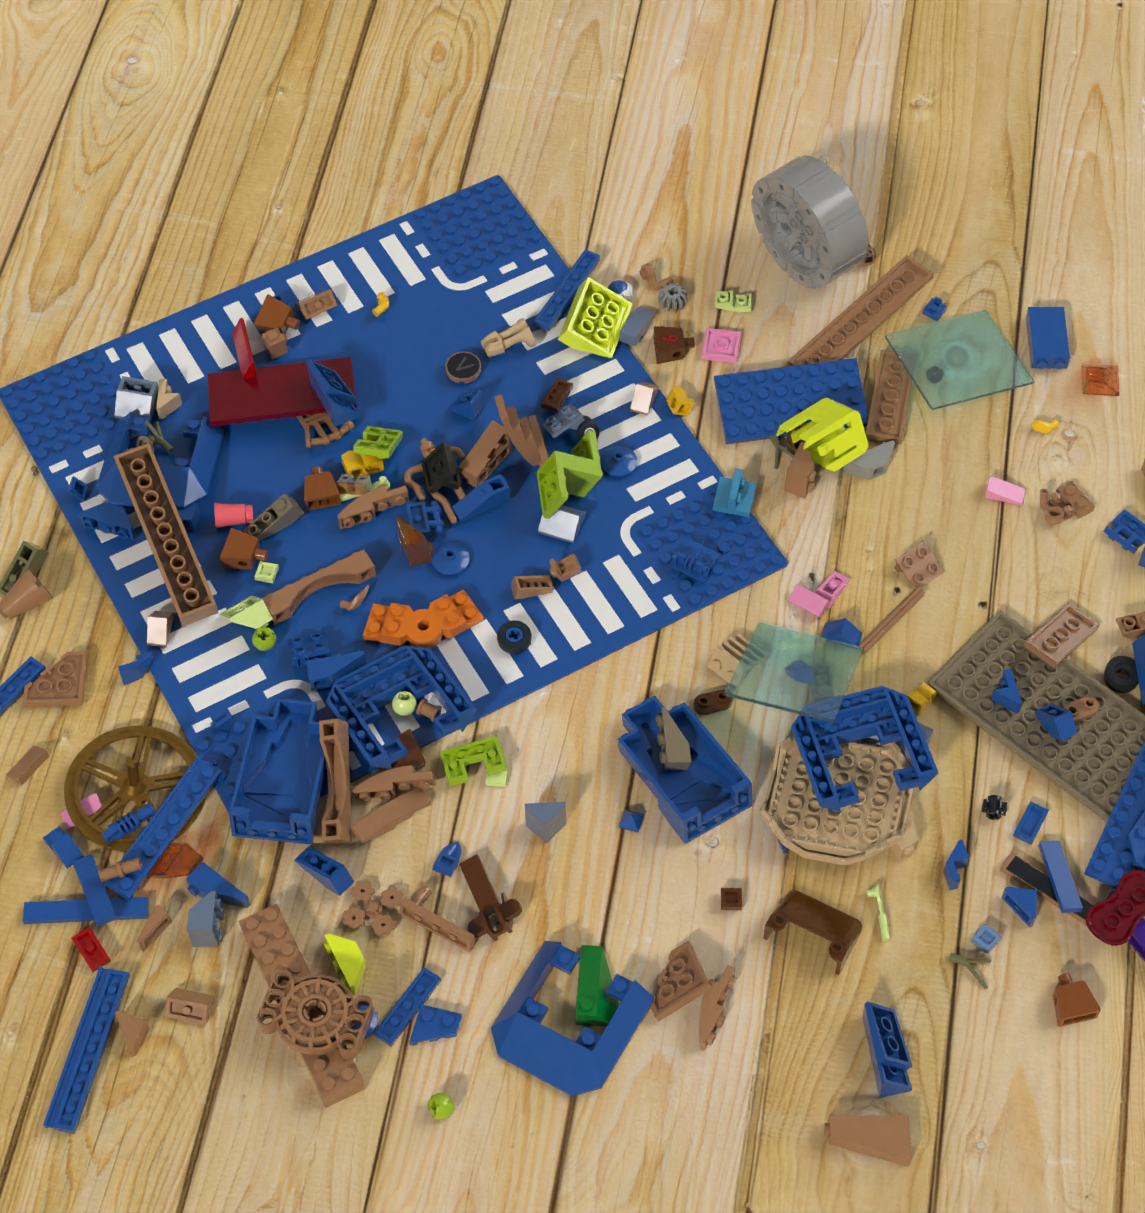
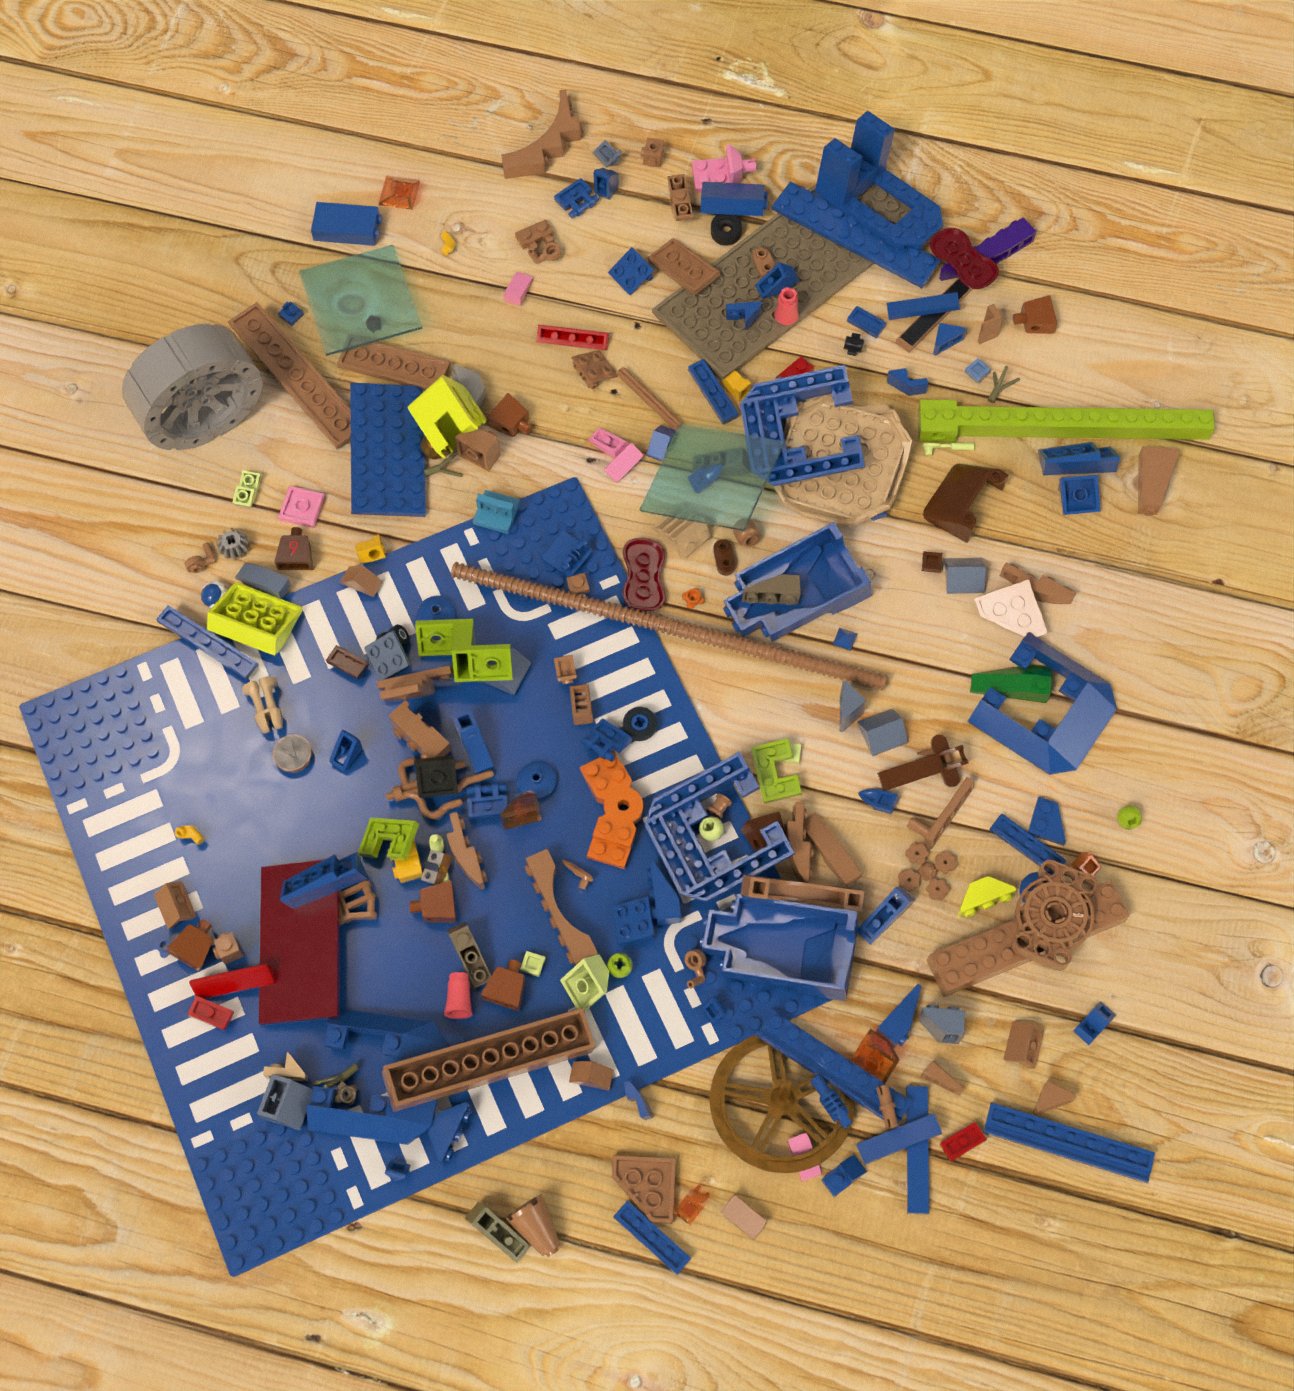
camera: 85 degrees left, 10 degrees up
none -> red plate [187,996,234,1031]
none -> medium nougat piece [451,562,888,691]
none -> dark orange torso [487,393,533,437]
none -> red slope [536,324,609,351]
none -> medium nougat plate [567,573,590,595]
none -> blue plate [581,718,632,762]
none -> blue hinge [608,247,654,295]
none -> dark red plate [622,538,666,611]
none -> clear orange plate [674,1185,709,1226]
none -> orange plate [682,588,704,609]
none -> medium nougat plate [685,949,706,989]
none -> blue plate [688,359,739,424]
none -> medium nougat head [733,519,760,547]
none -> coral plant [774,287,799,325]
none -> red plate [776,356,814,379]
none -> sand blue slope [857,709,908,756]
none -> lime piece [918,399,1215,443]
none -> sand blue slope [944,558,986,594]
none -> medium nougat panel [977,304,1003,344]
none -> blue slope [1058,475,1101,515]
none -> orange slope [1071,852,1102,877]
none -> blue slope [1073,1002,1116,1045]

